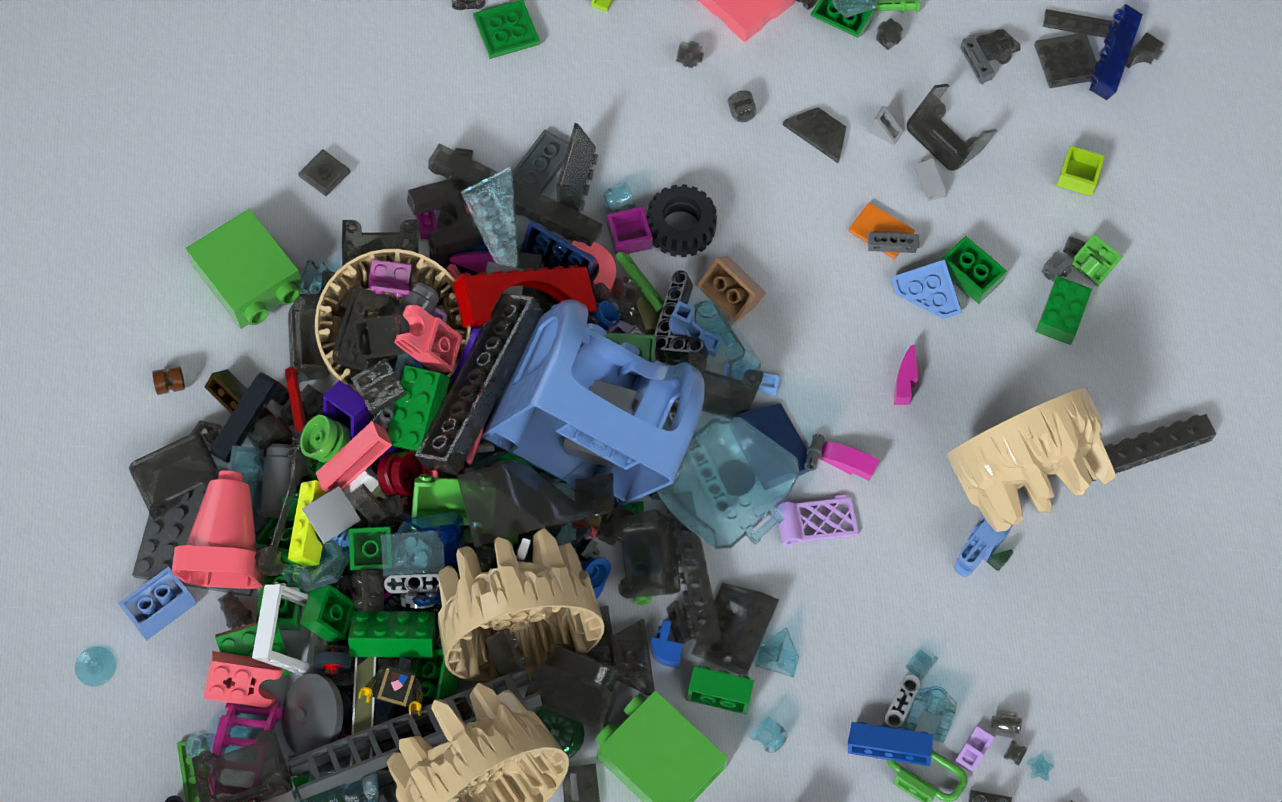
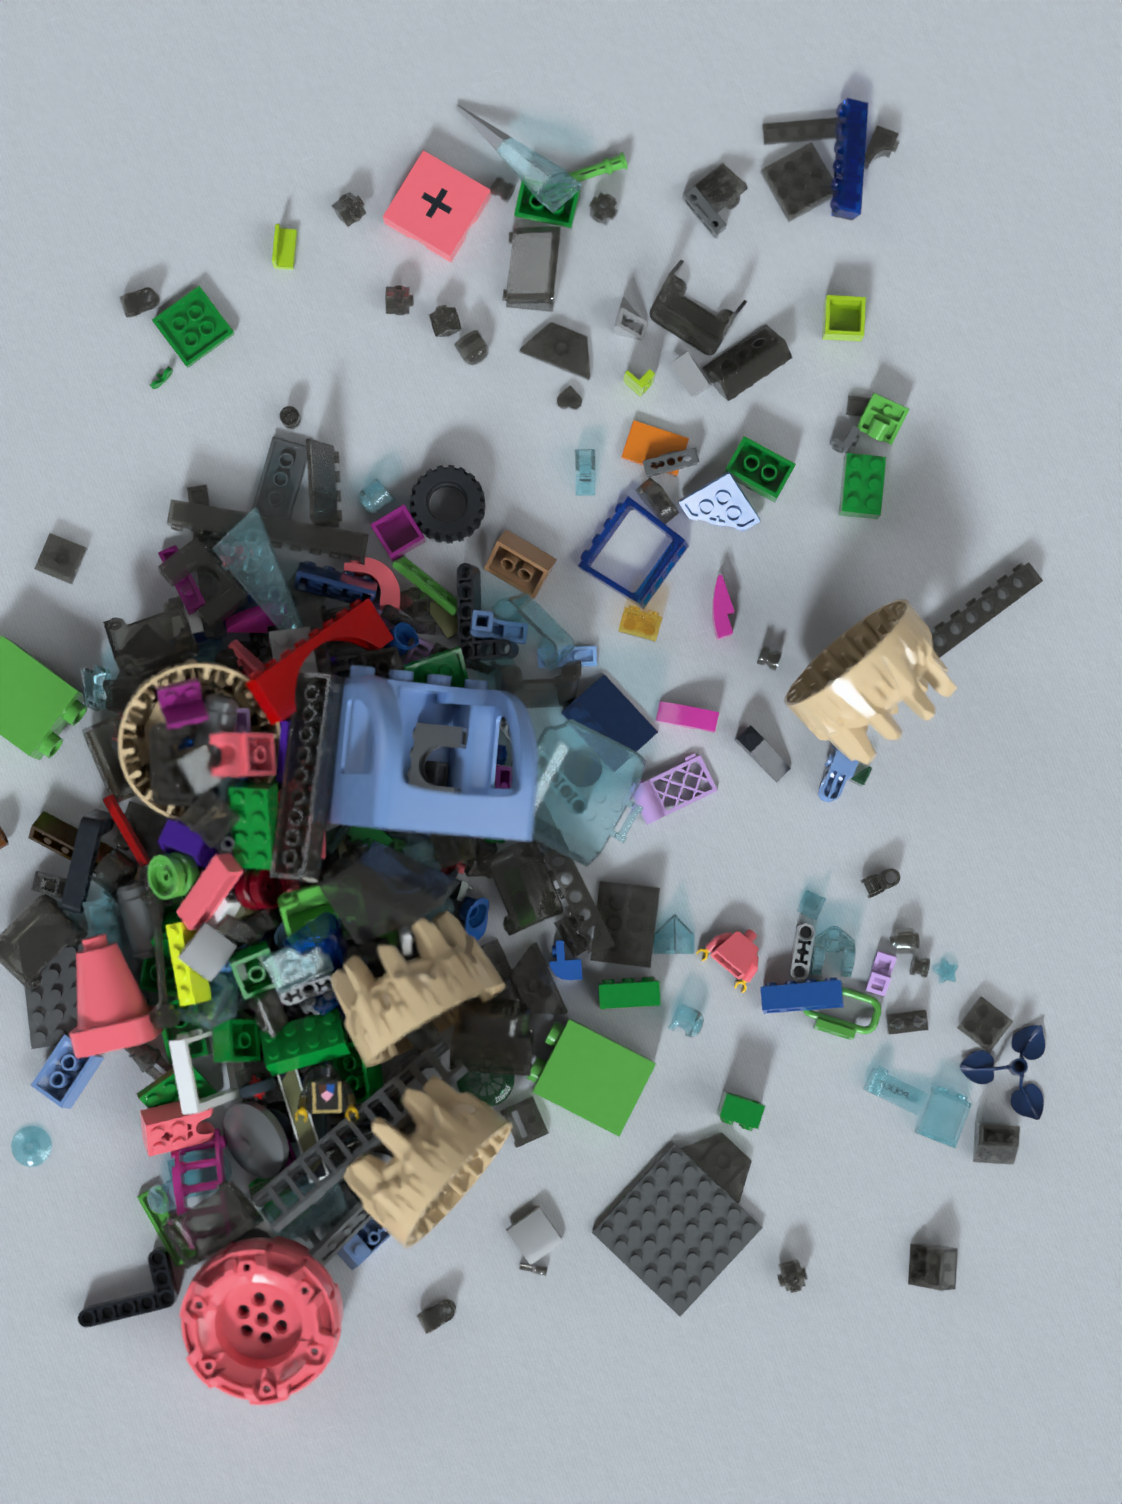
camera: 20 degrees left, 20 degrees up
dark grey pin [804,434,825,471] -> none
none -> green piece [149,366,173,389]
none -> clear smoke wheel [279,406,301,429]
none -> clear smoke brick [429,305,462,337]
none -> clear smoke windscreen [503,226,561,312]
none -> clear smoke tile [556,385,582,410]
none -> clear light blue brick [575,449,596,496]
none -> clear blue windscreen [578,496,689,610]
none -> clear yellow bracket [618,605,663,642]
none -> lime panel [623,369,655,397]
none -> clear smoke arch [635,478,679,525]
none -> coral torso [696,929,759,993]
none -> clear smoke slope [702,325,793,401]
none -> slope [735,725,791,783]
none -> clear smoke wheel [757,646,782,671]
none -> clear smoke piece [860,868,900,899]

